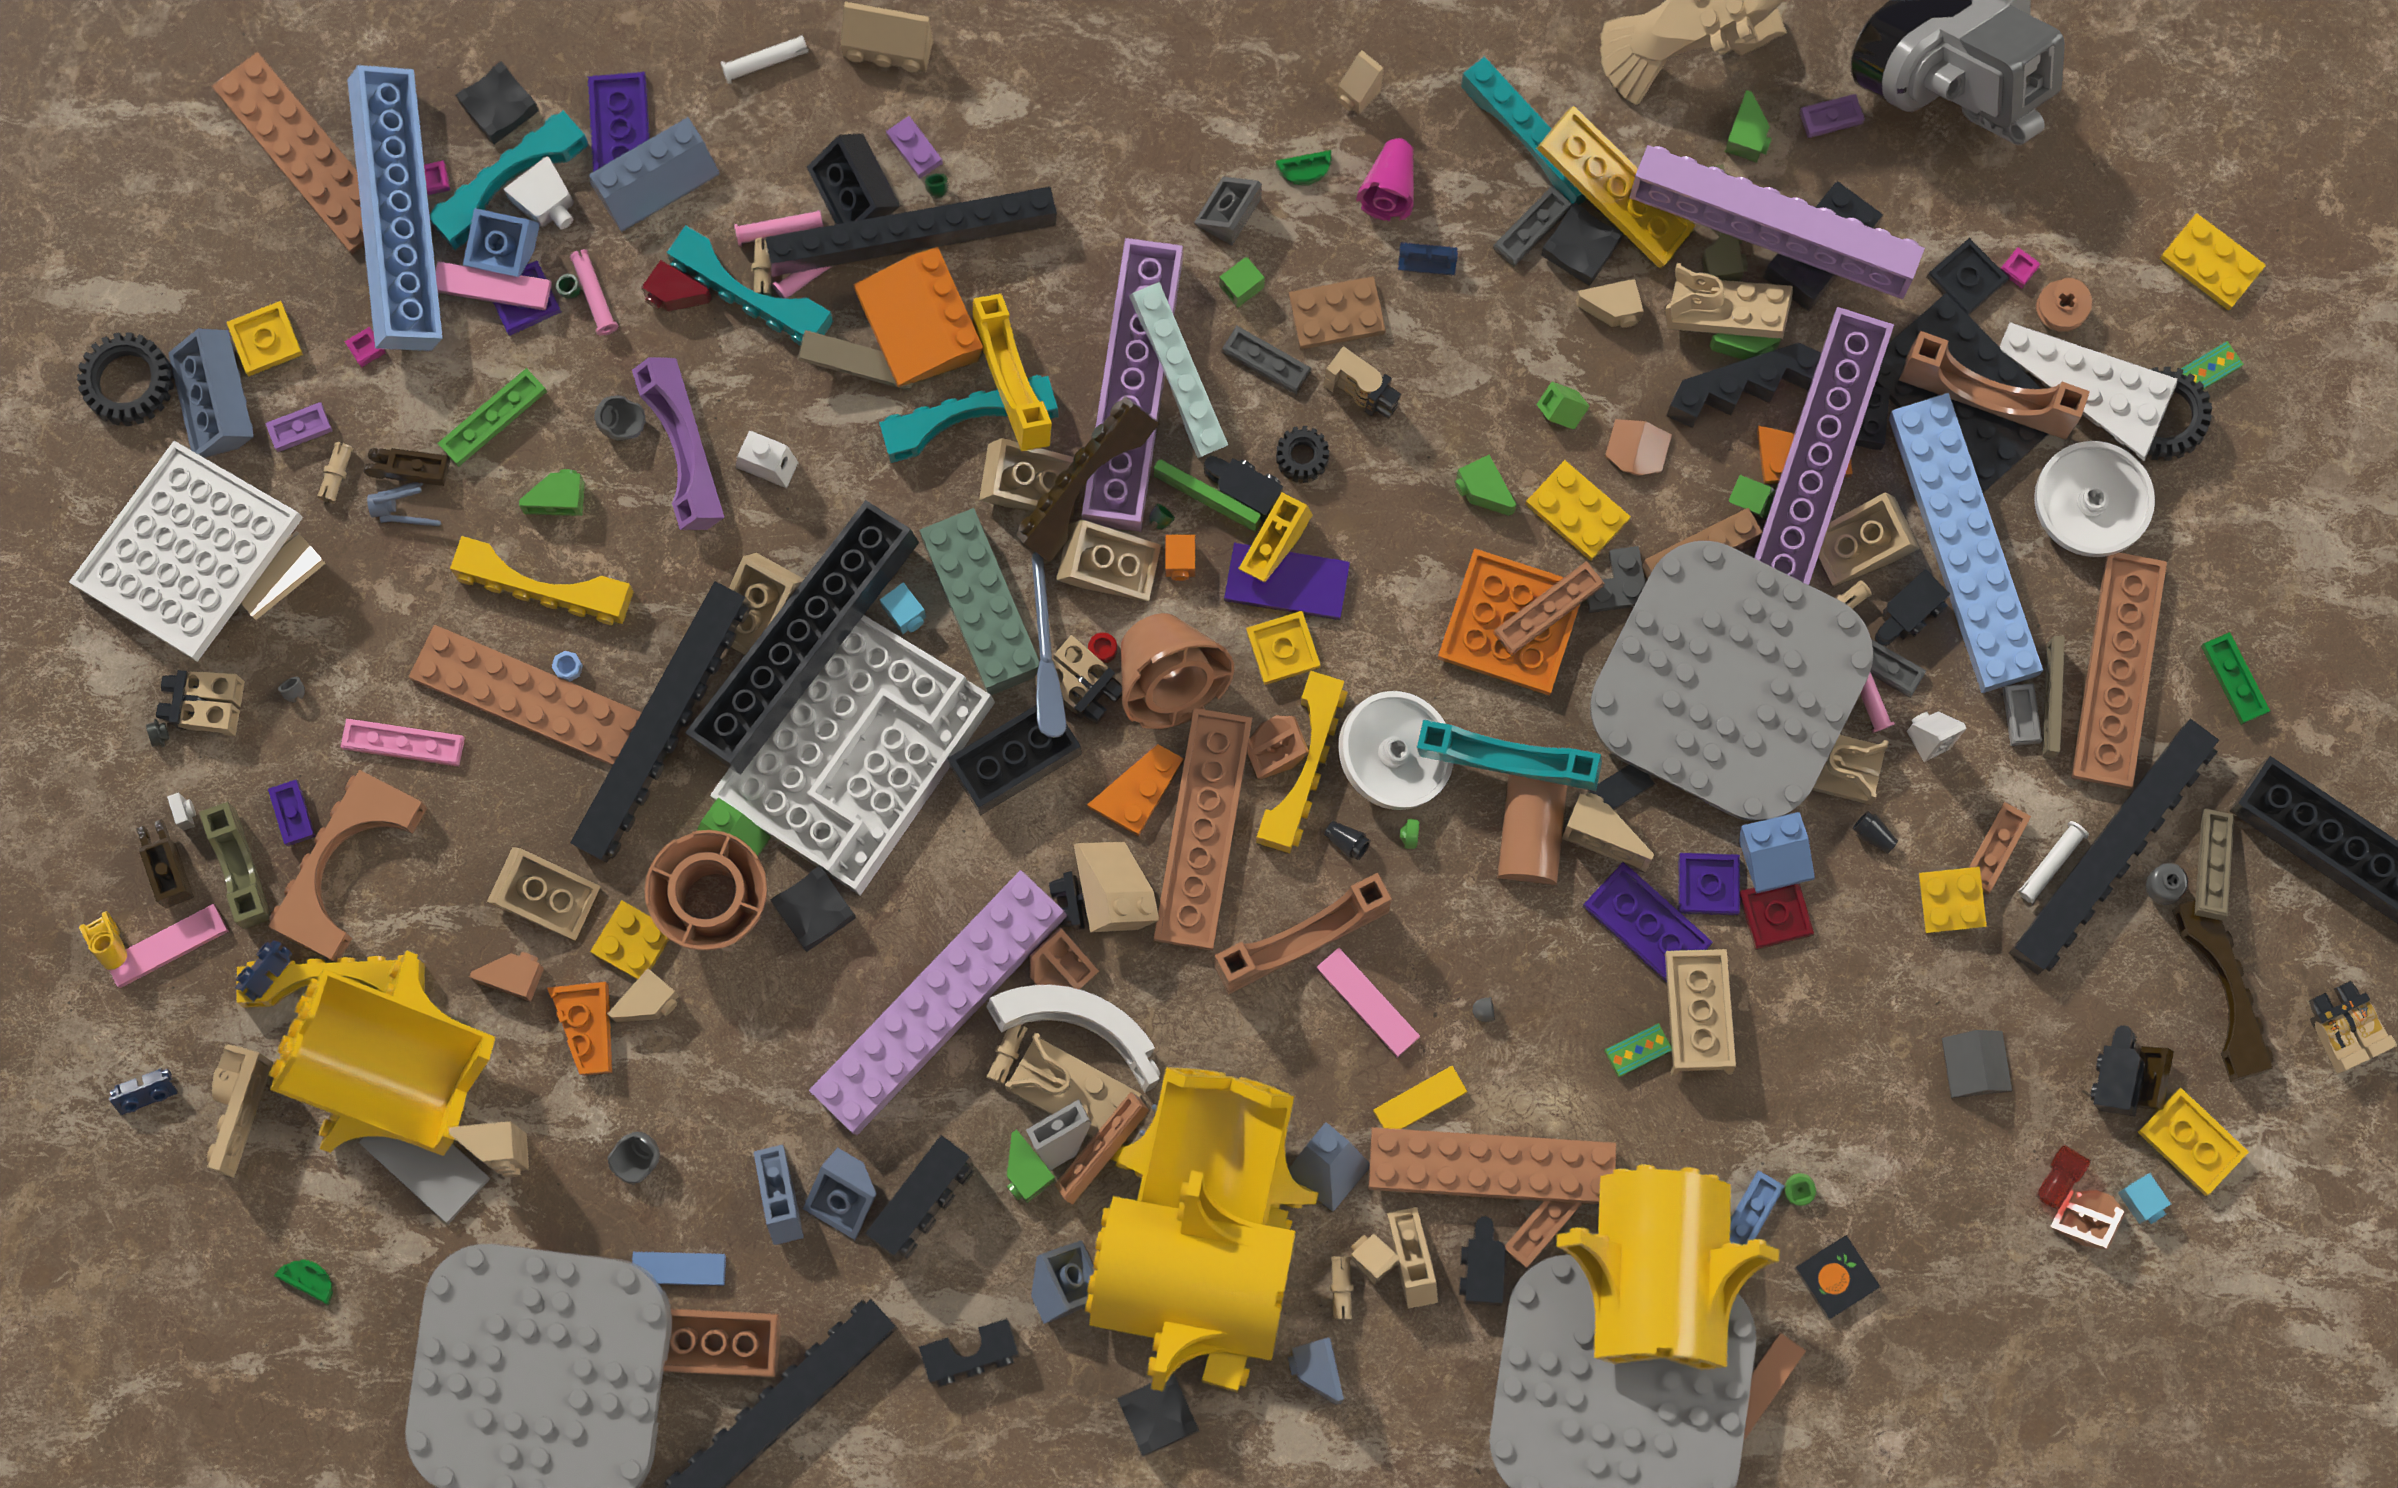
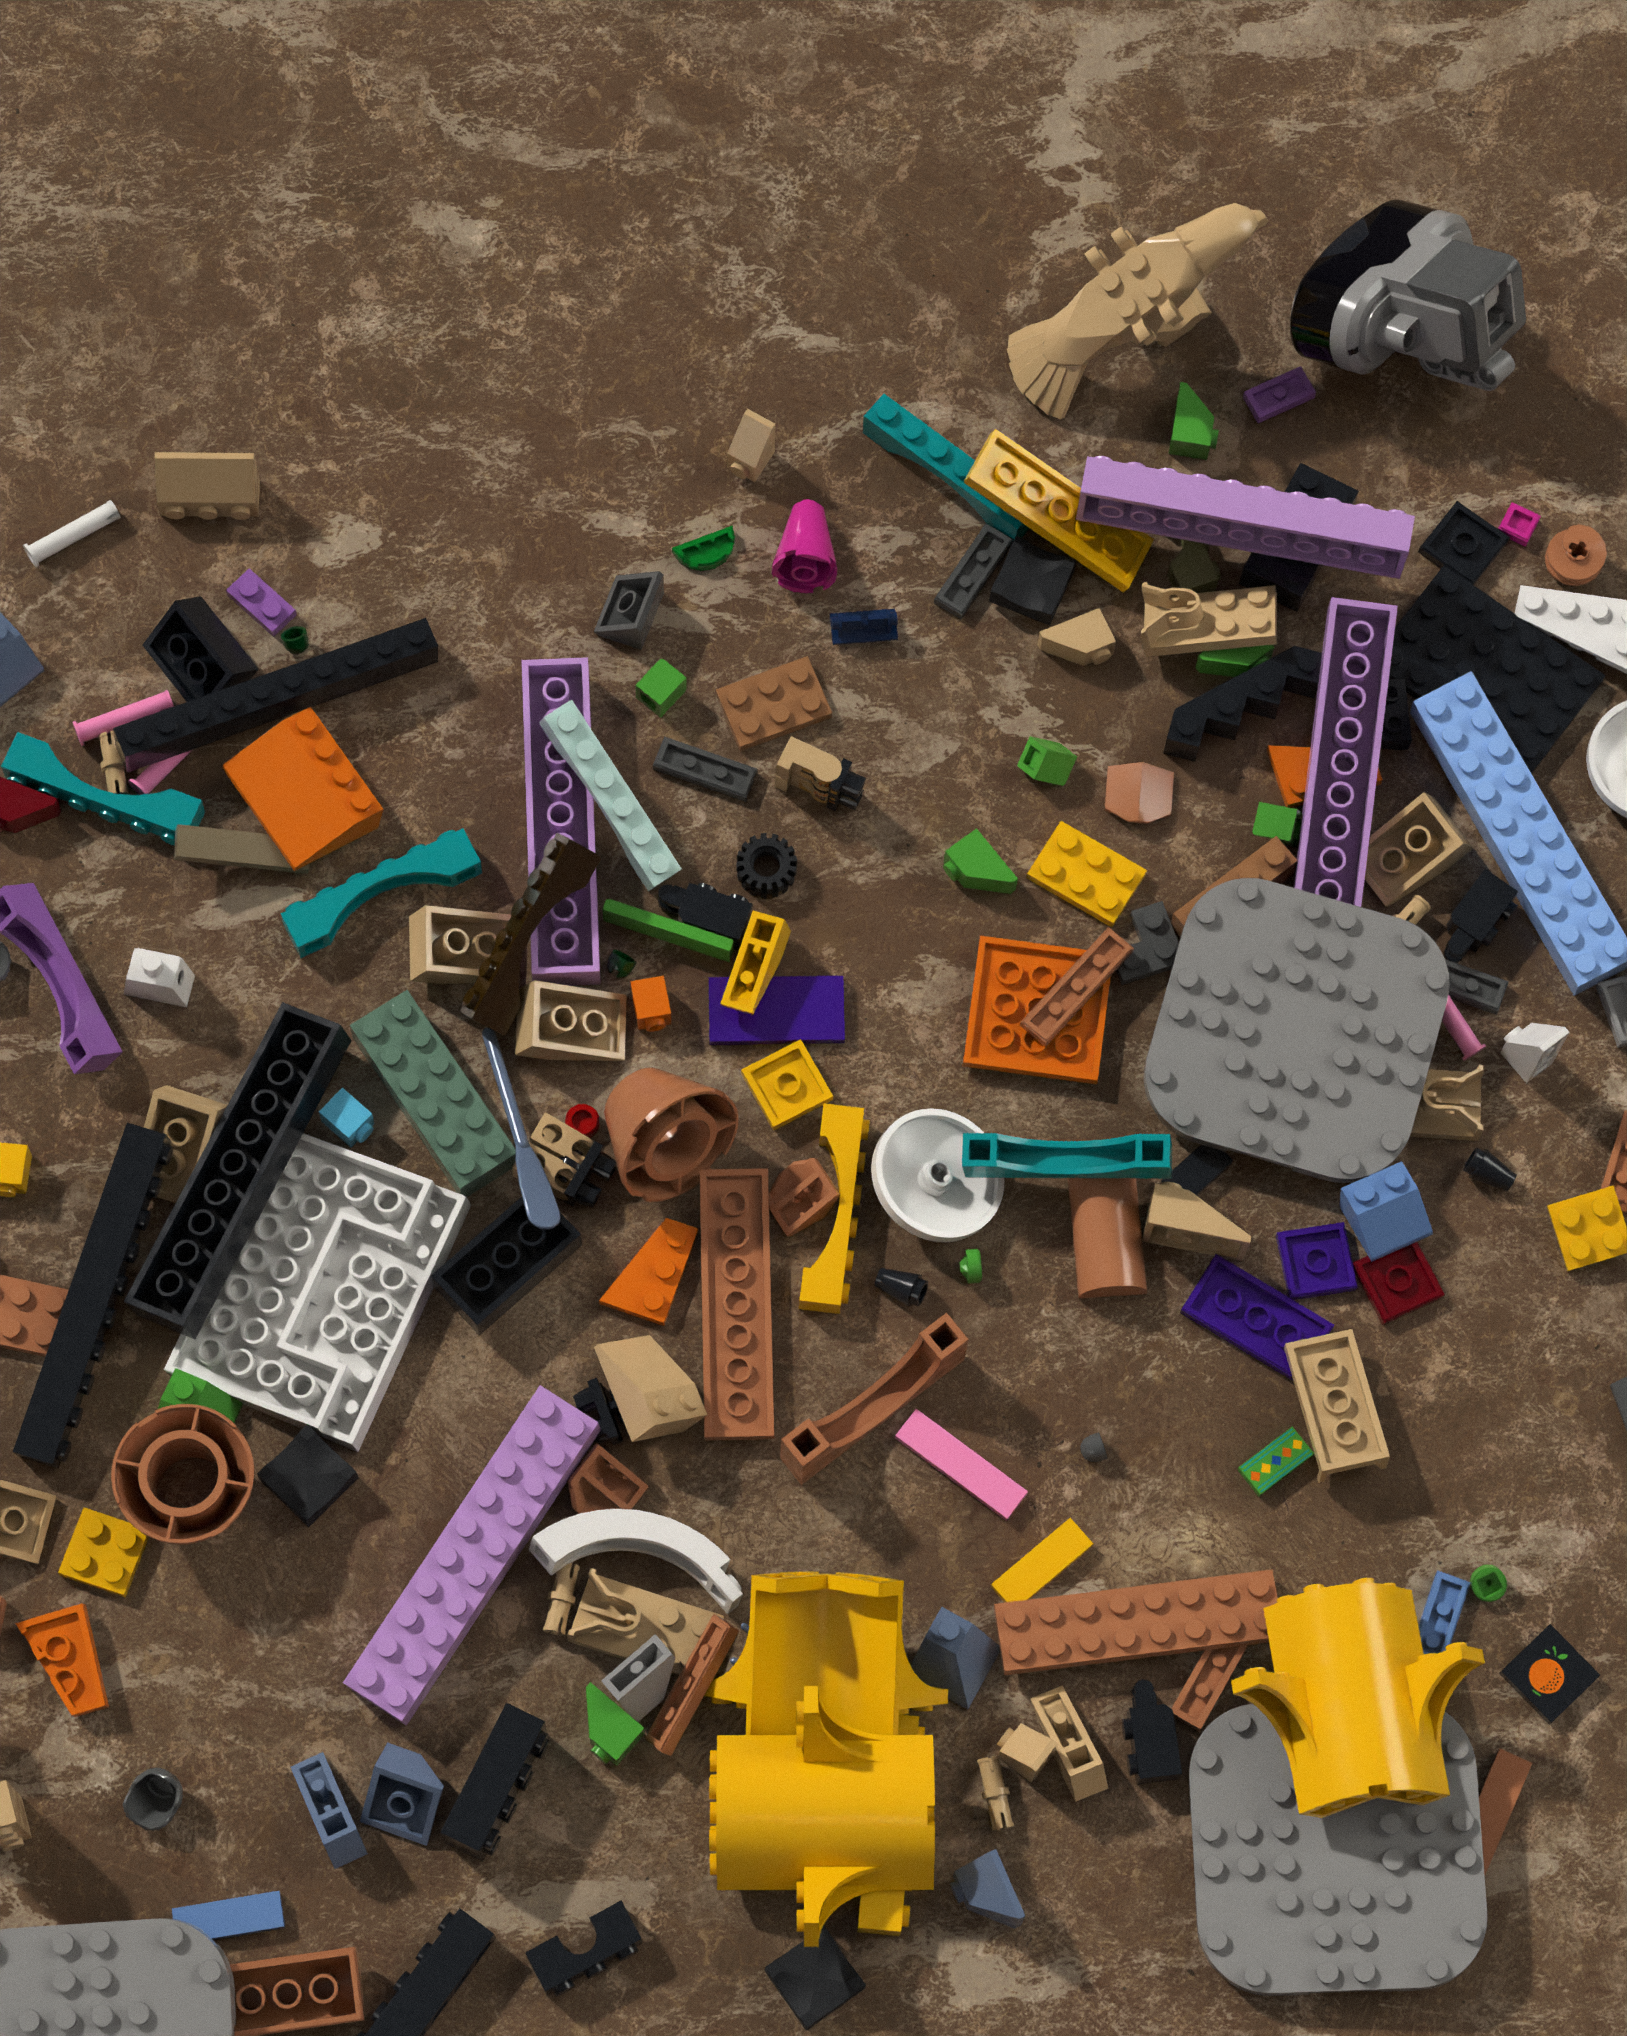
camera: 15 degrees left, 5 degrees down
tan slope [608,969,679,1023] -> none
yellow arch [972,294,1052,452] -> none
sand blue slope [1031,1240,1095,1324] -> none
nougat arch [1899,331,2090,440] -> none

